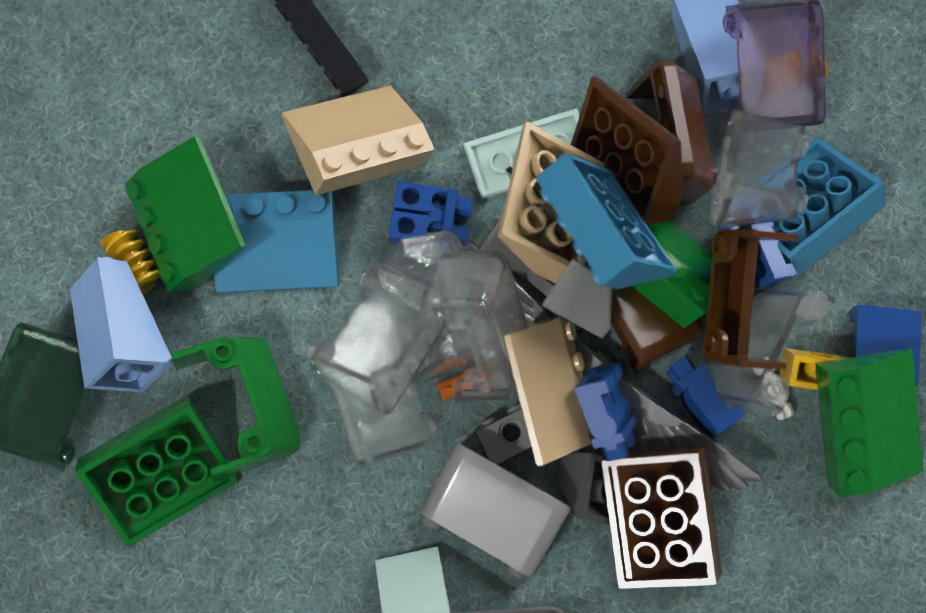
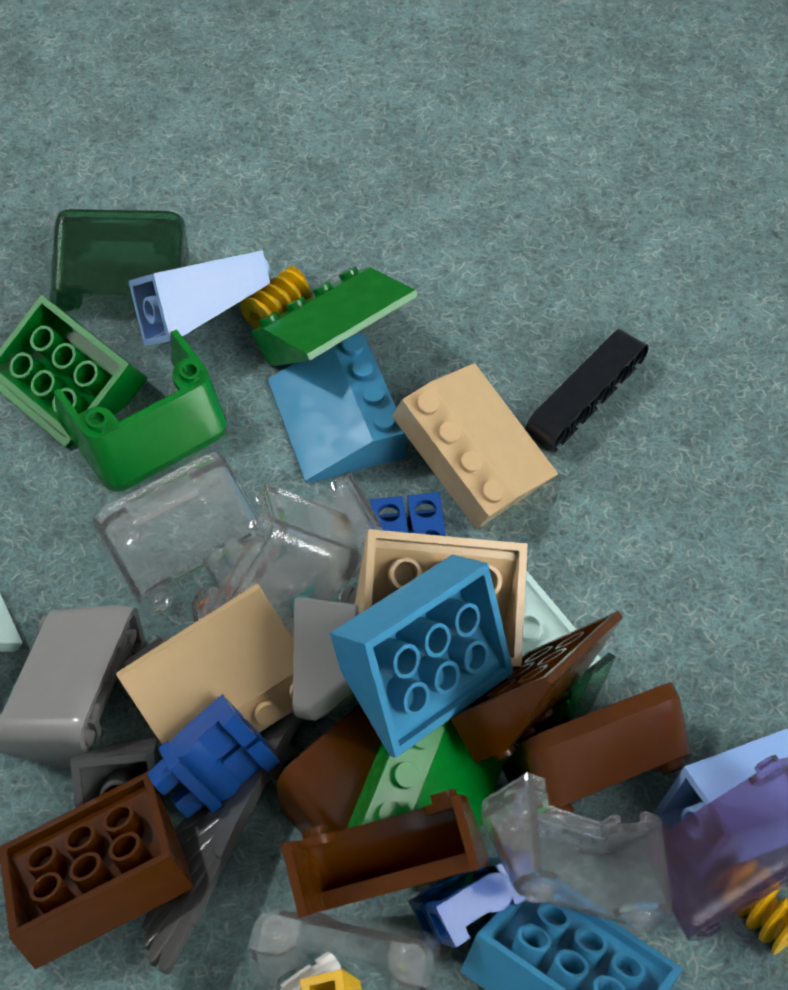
camera: 70 degrees right, 25 degrees down
clear windscreen [308,261,446,415] -> none
blue hips [665,355,745,438] -> none

